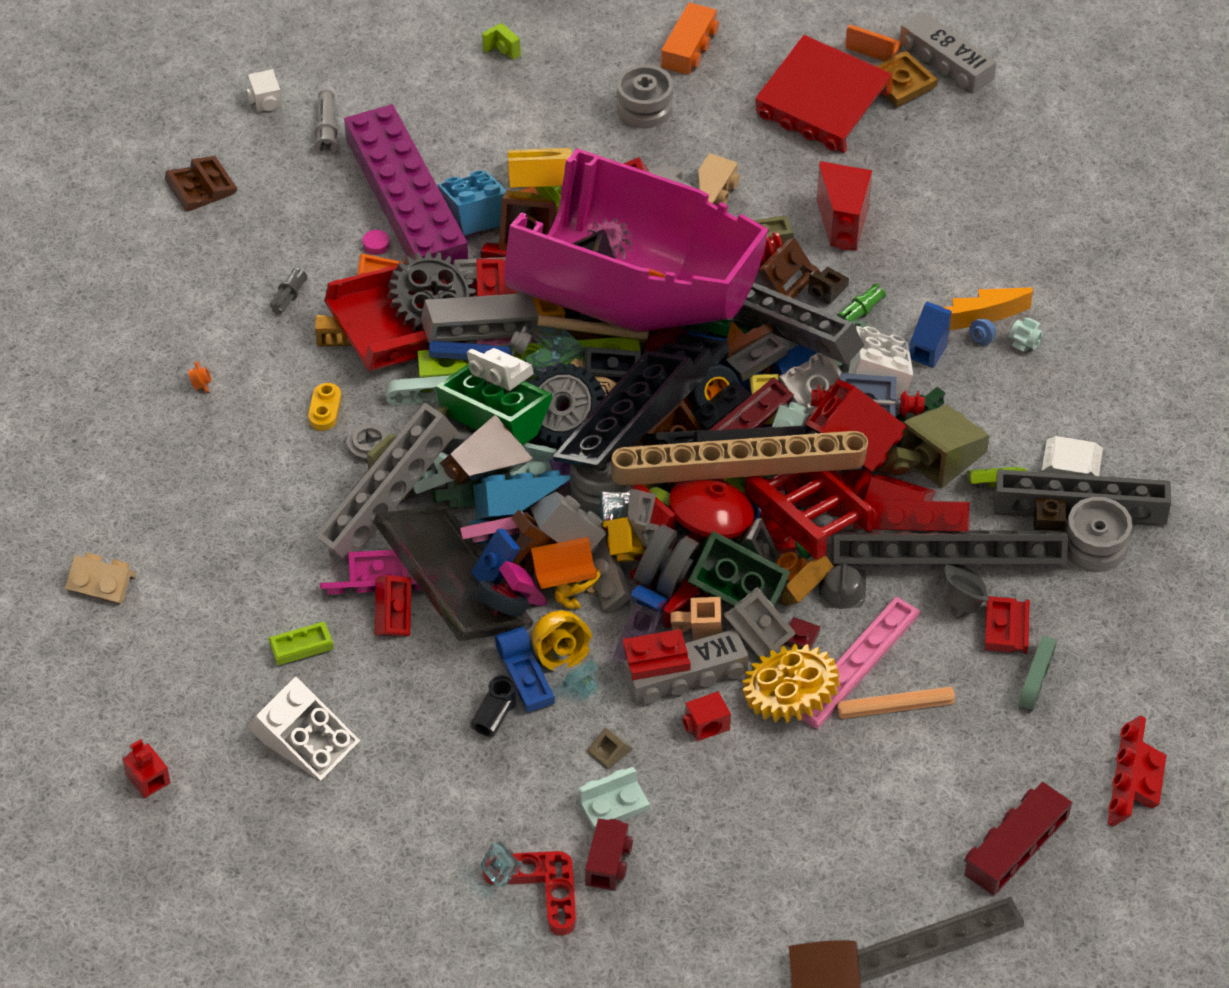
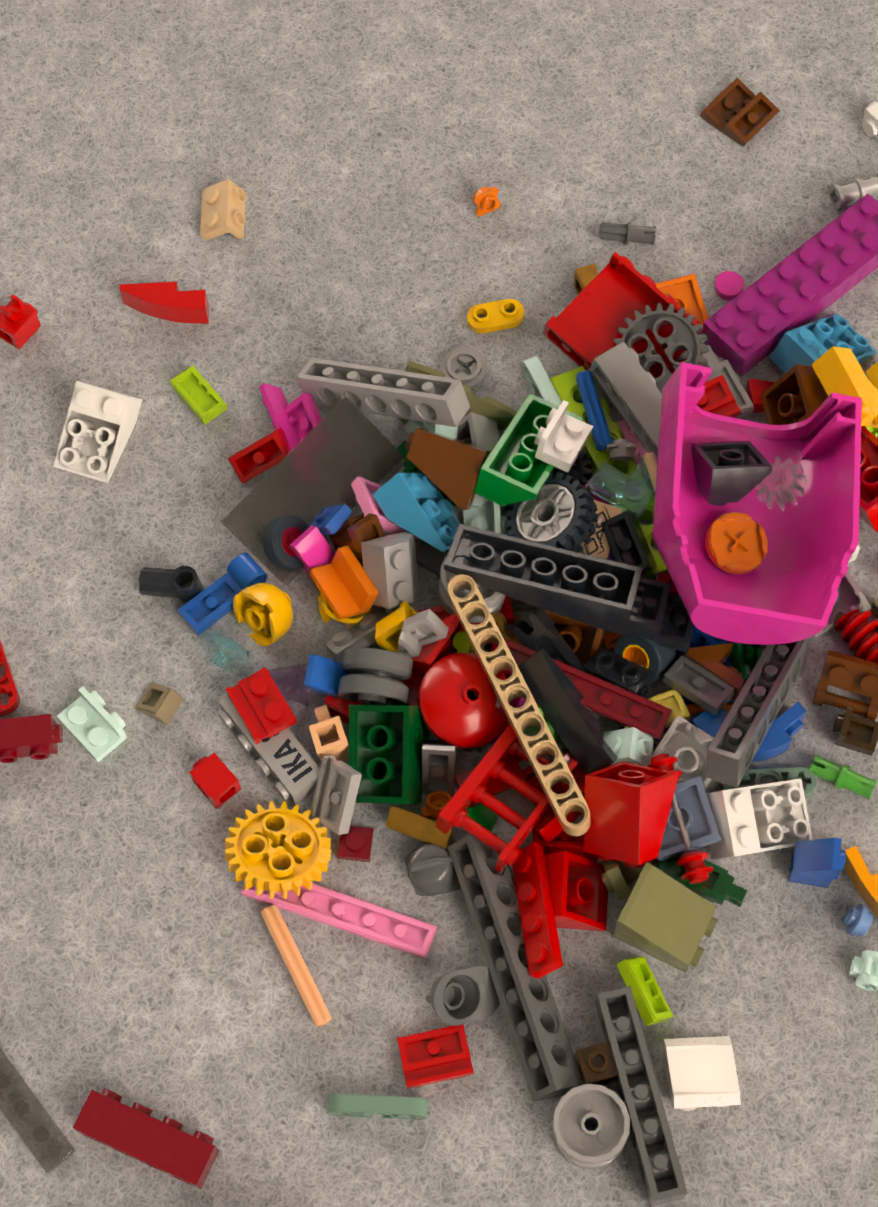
camera: 75 degrees right, 15 degrees up
clear light blue tile [599,492,630,523] -> none
none -> red slope [119,281,209,324]

